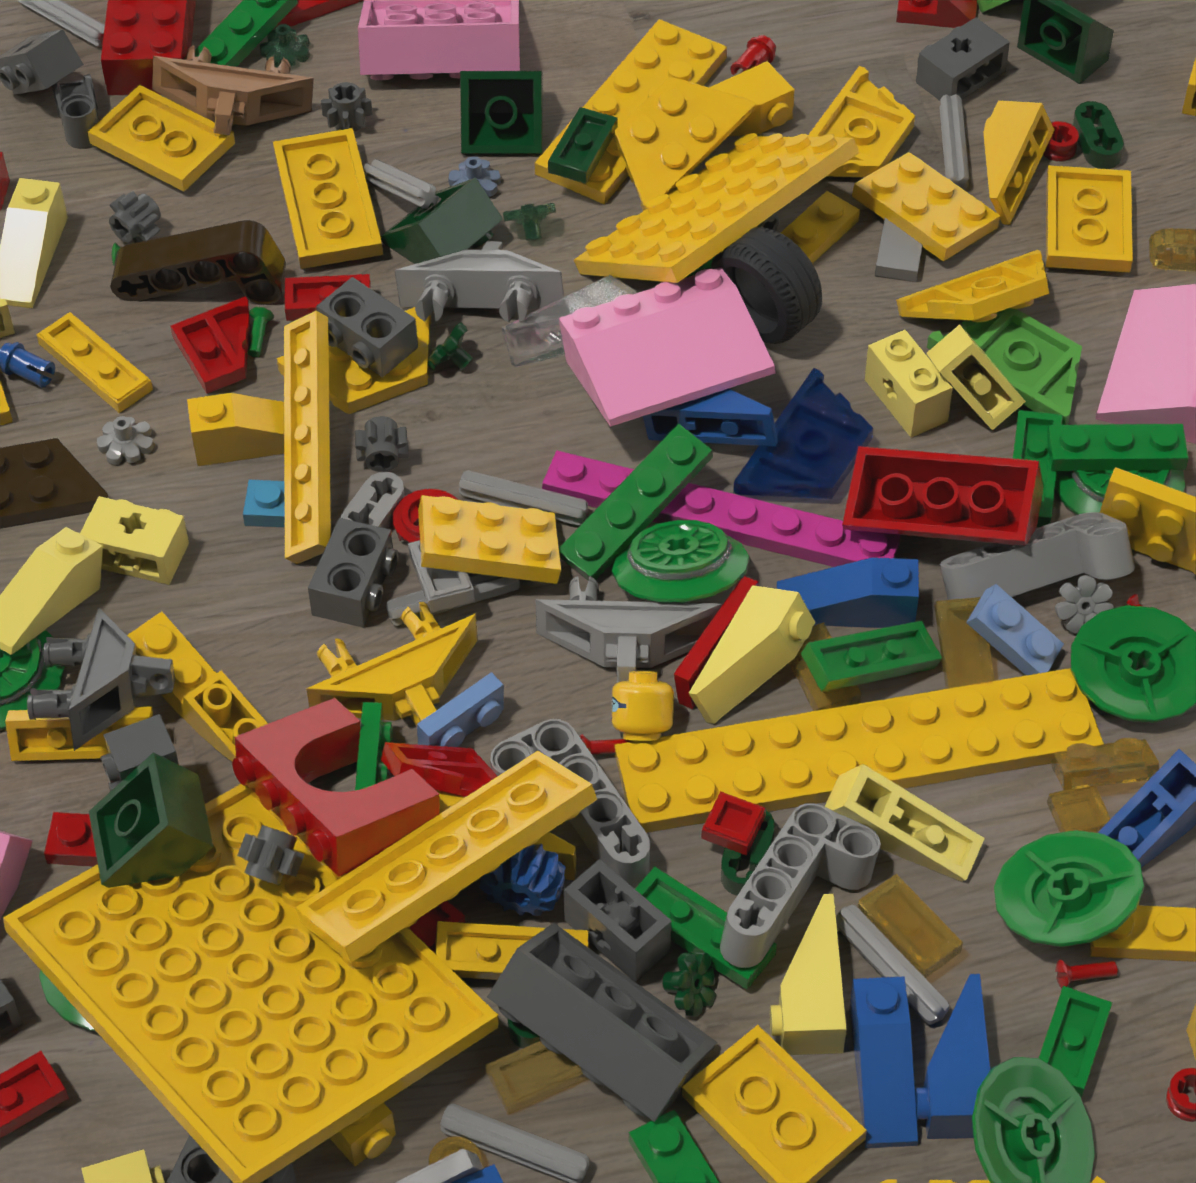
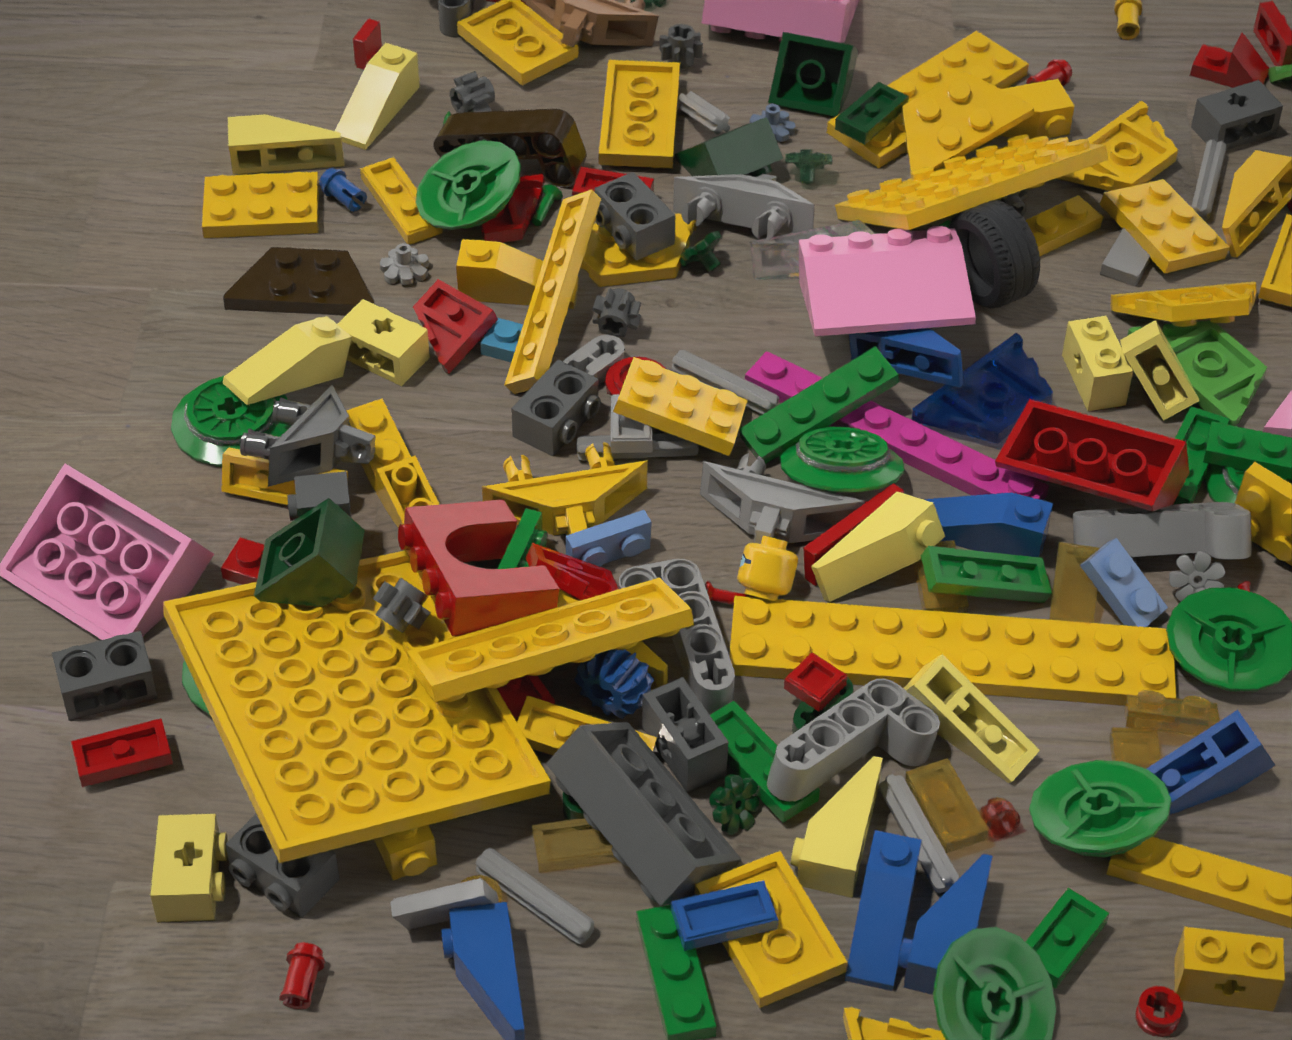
camera: 15 degrees right, 5 degrees down
red piece [1055,959,1118,988] -> none
none -> red wing [413,279,498,374]
none -> green piece [416,140,521,230]
none -> blue tile [671,880,778,951]
none -> clear red hinge [979,797,1020,839]

